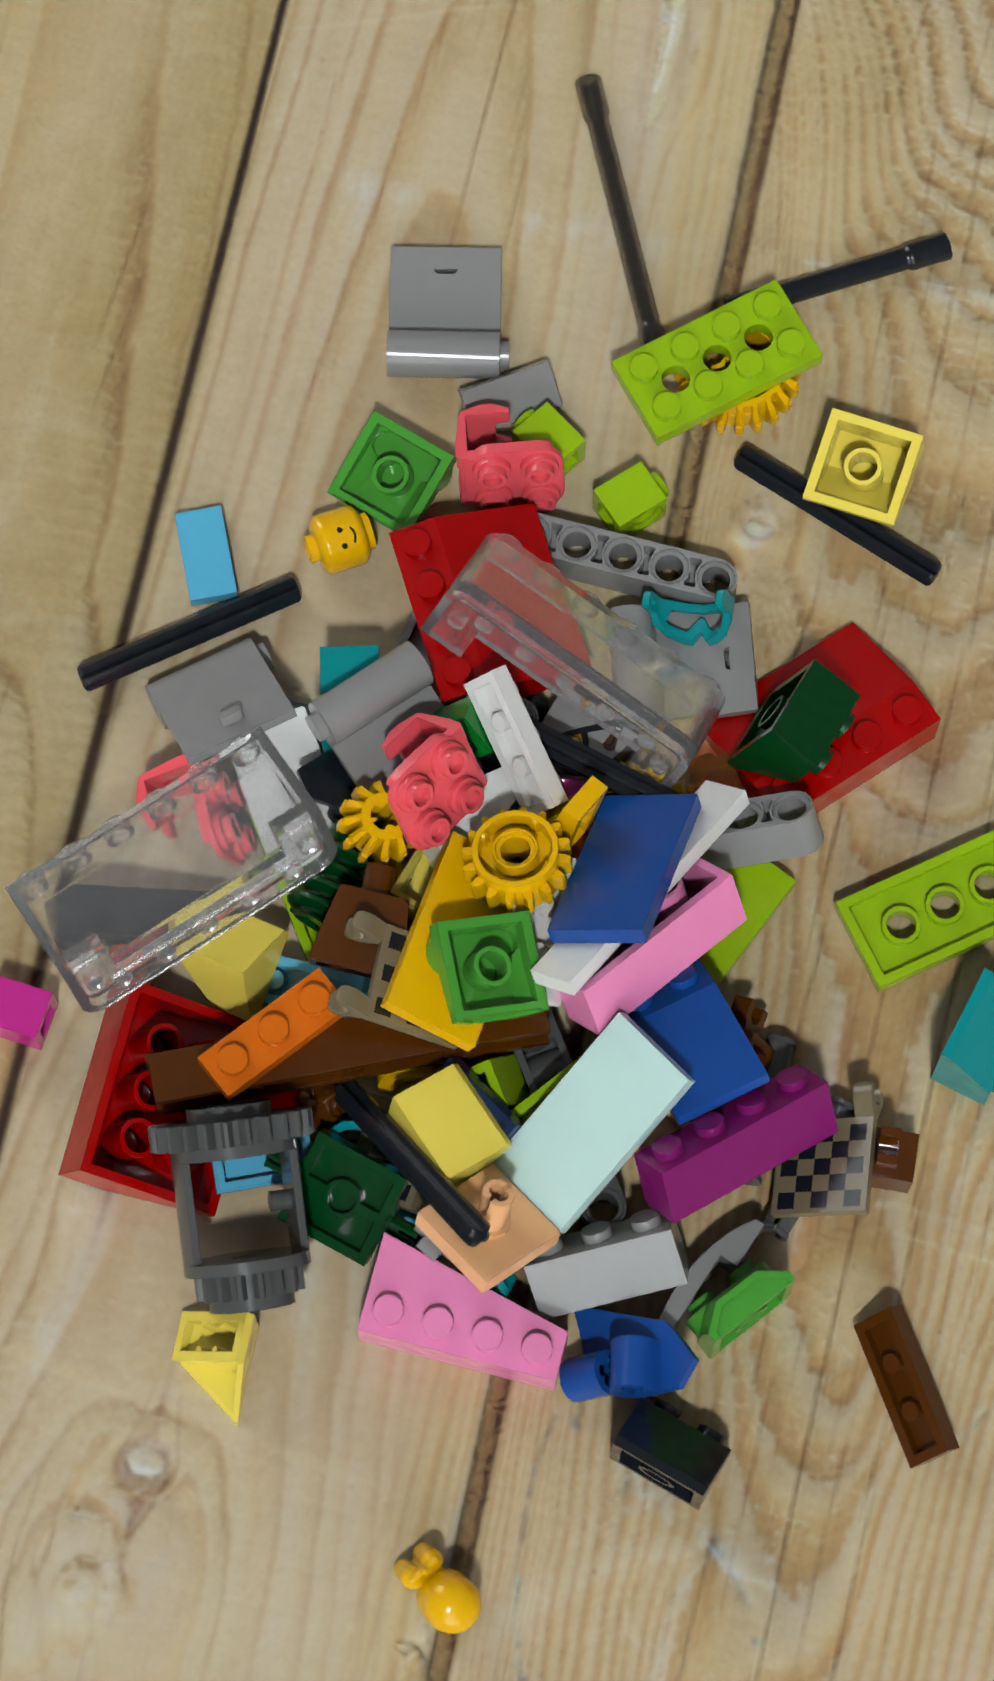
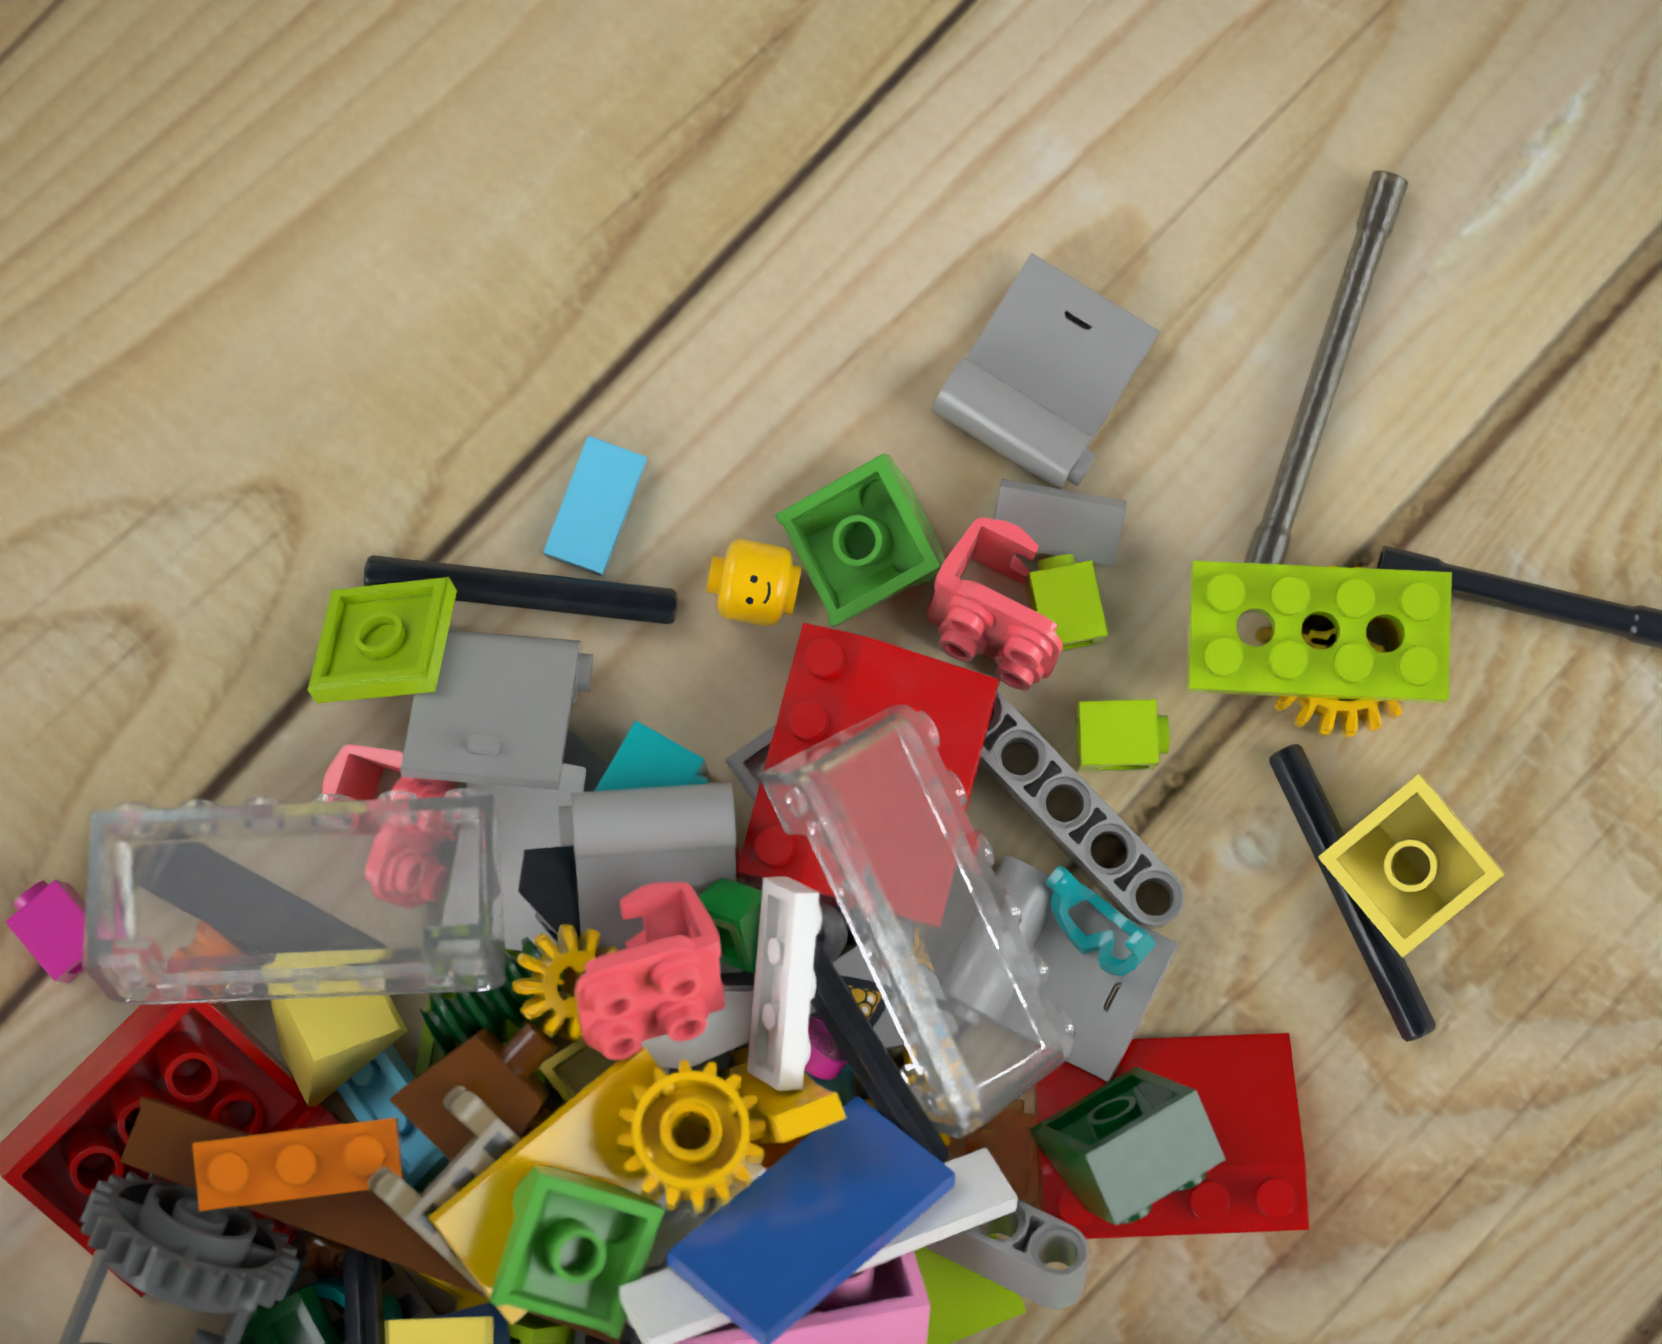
camera: 30 degrees right, 10 degrees up
none -> lime tile [308,577,457,704]

